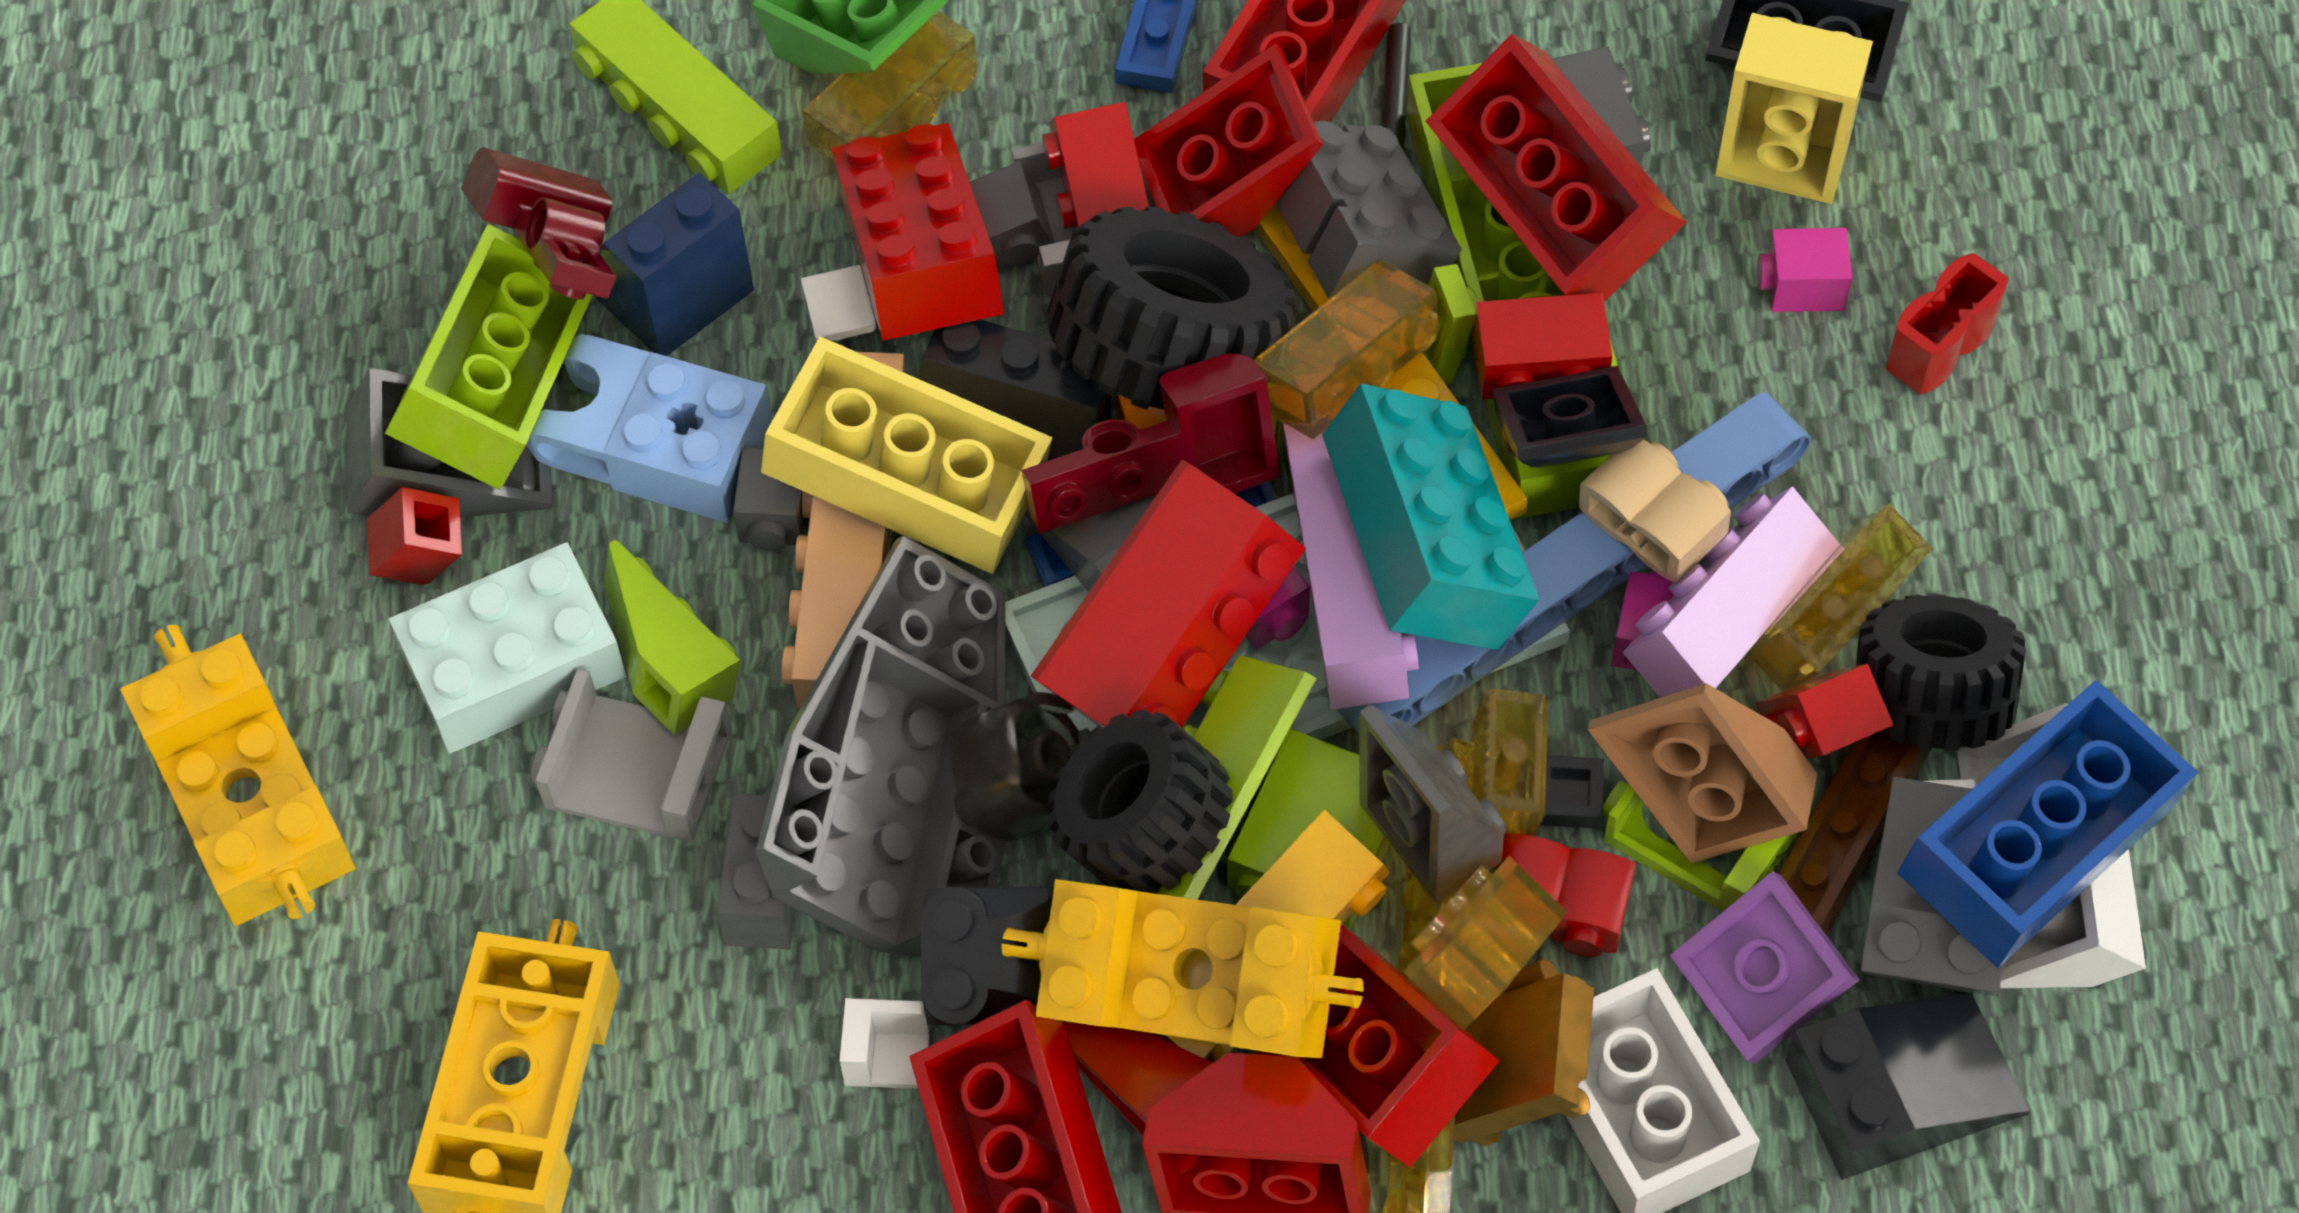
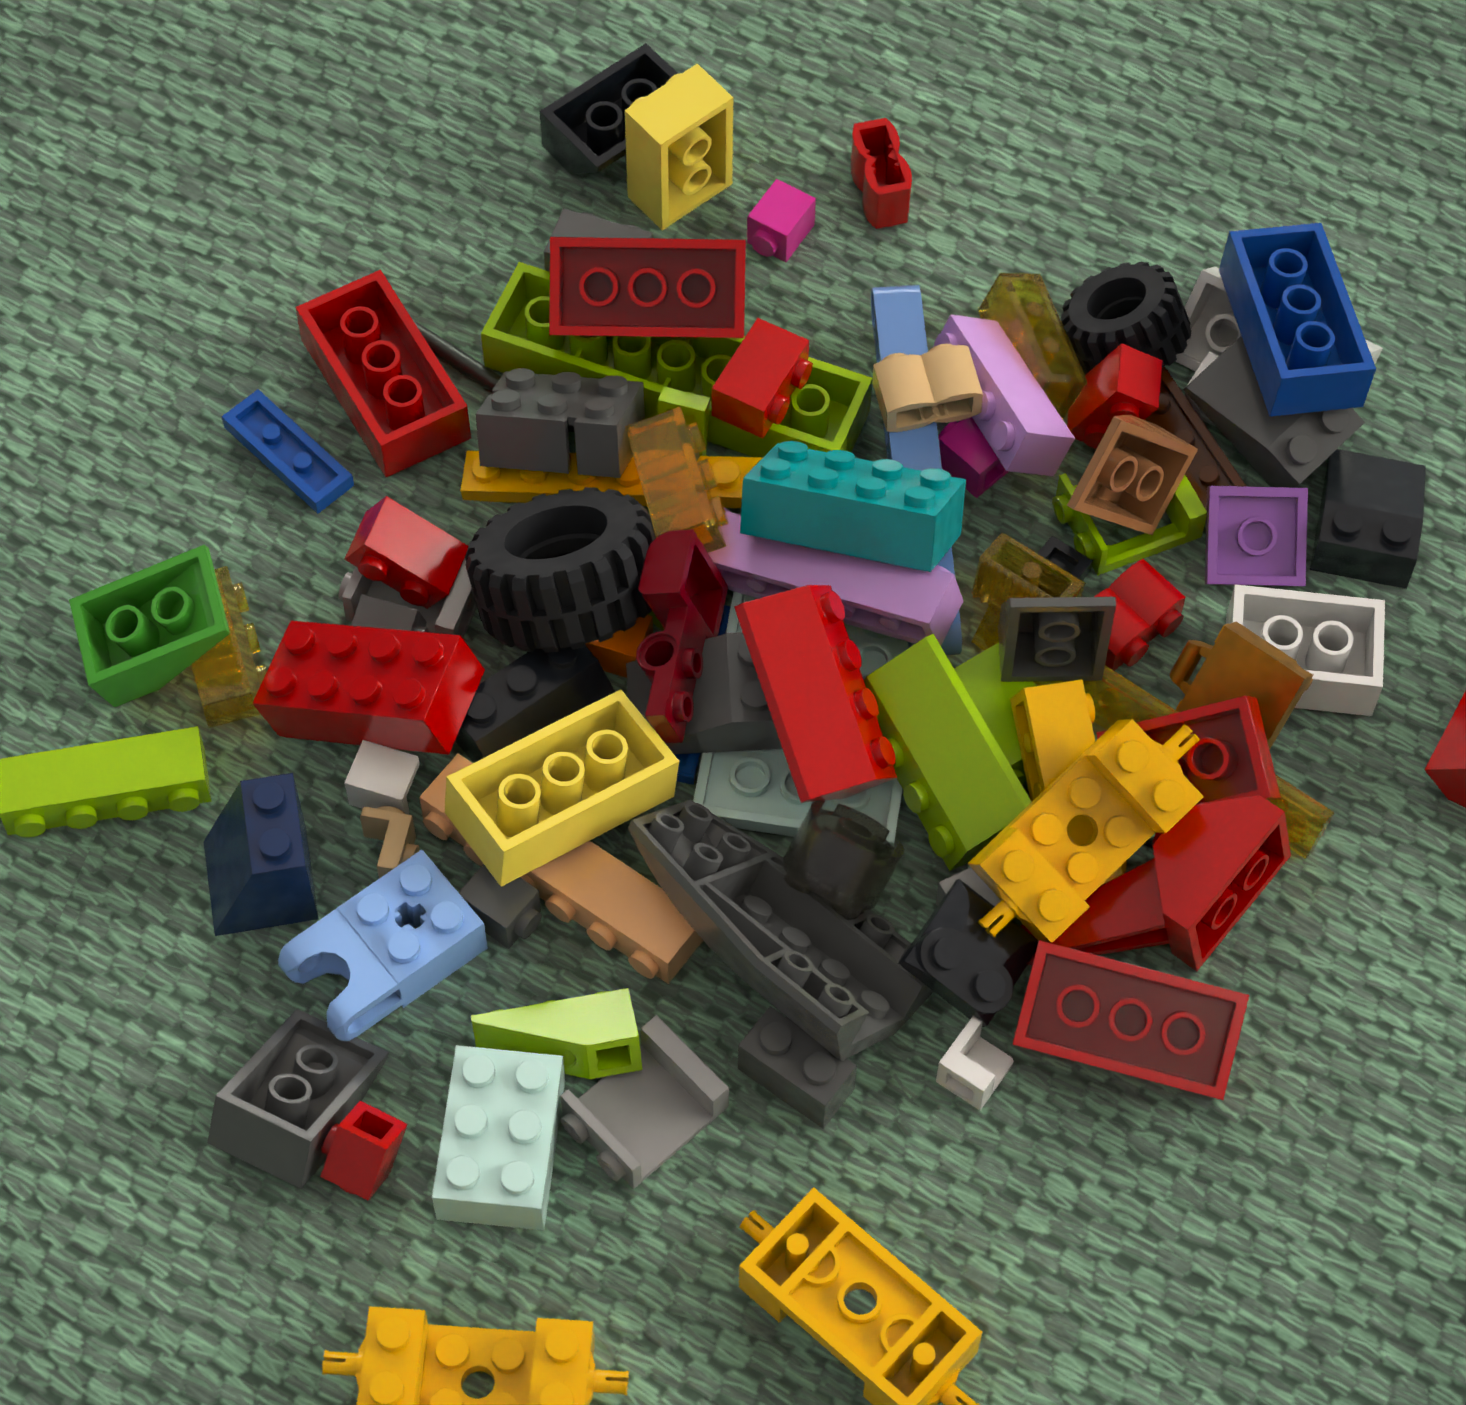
camera: 60 degrees left, 0 degrees up
lime brick [385,224,592,490] -> none
dark red plate [461,147,617,299] -> none
black tyre [1047,710,1233,894] -> none
red slope [1134,44,1323,237] -> none
clear yellow brick [1403,856,1568,1030] -> none
black slope [1492,365,1647,468] -> none
none -> tan bracket [360,806,419,878]

